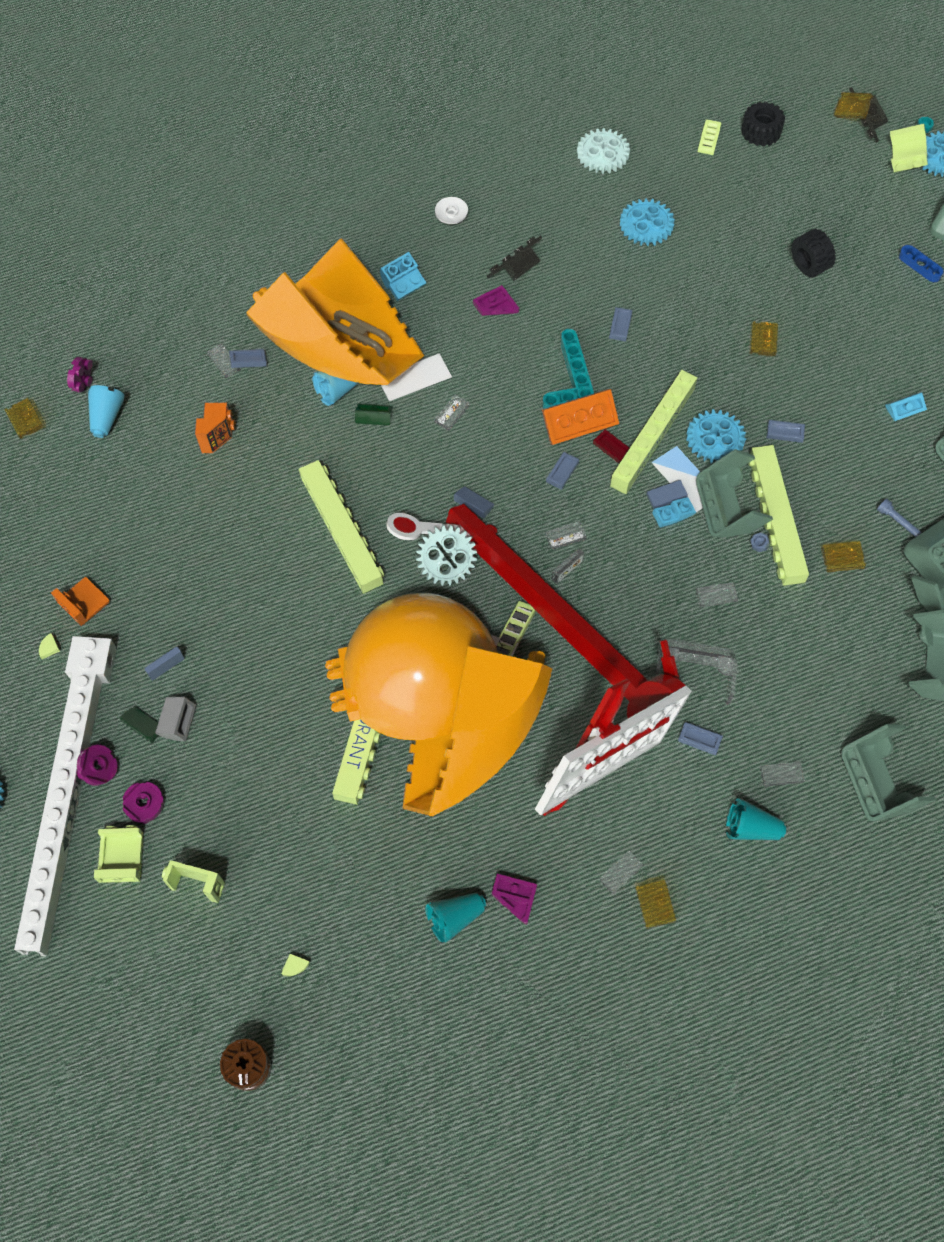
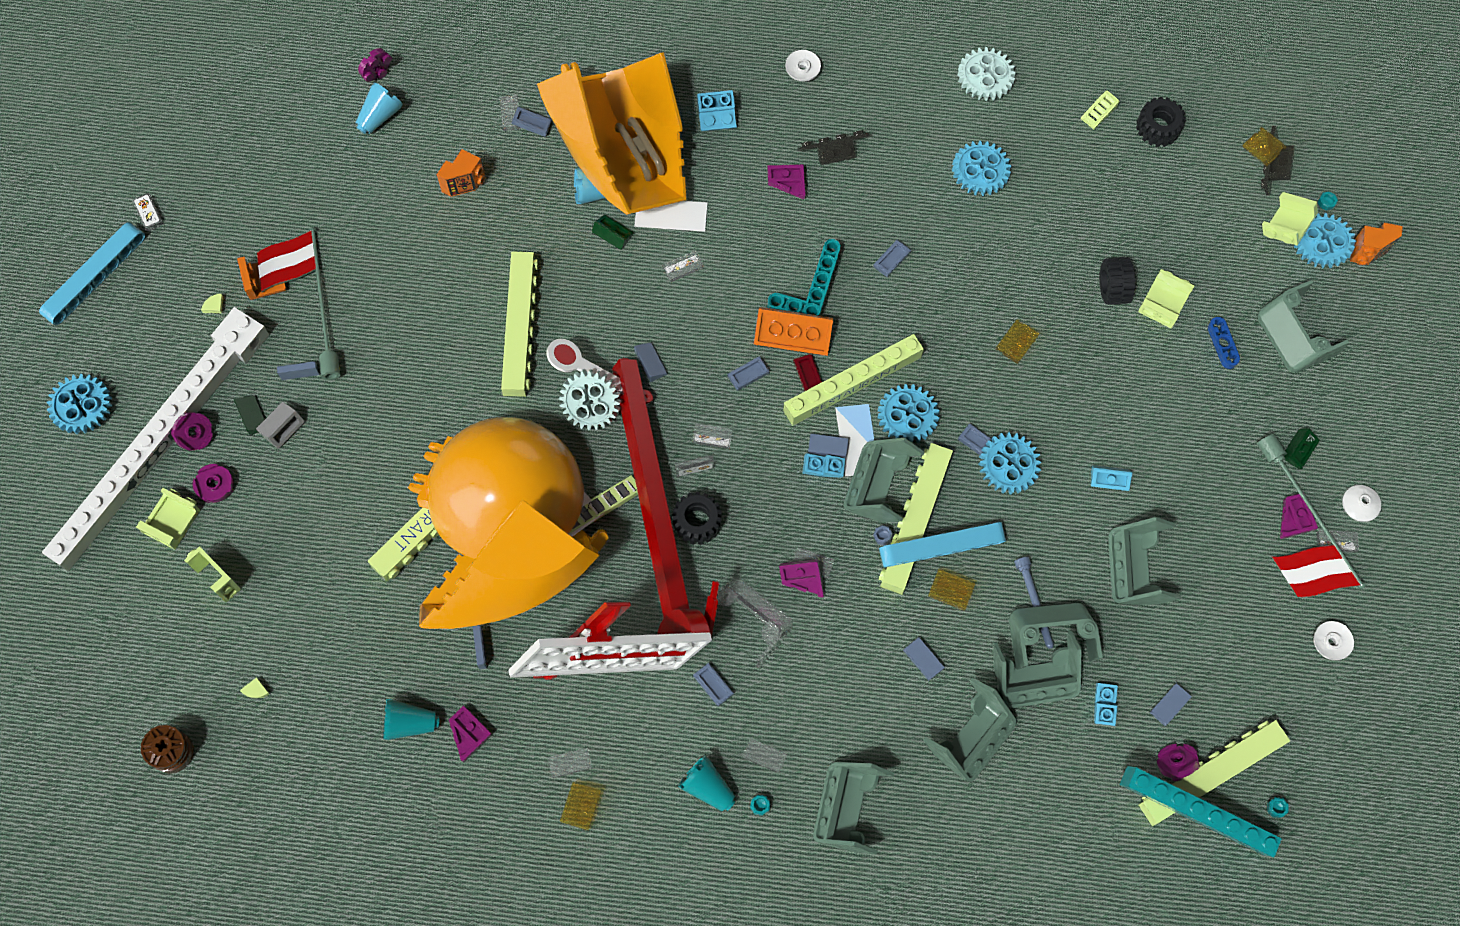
camera: 25 degrees right, 5 degrees up
clear yellow plate [4,398,44,439] -> none
none -> flag [257,227,340,380]
none -> sand blue tile [472,625,487,669]
none -> black tyre [673,492,722,545]
none -> teal tile [750,795,770,816]
none -> magenta wing [779,559,825,598]
none -> medium azure beam [879,522,1006,568]
none -> sand blue tile [903,637,945,681]
none -> medium azure gear [978,432,1041,495]
none -> yellowish green panel [1138,269,1194,328]

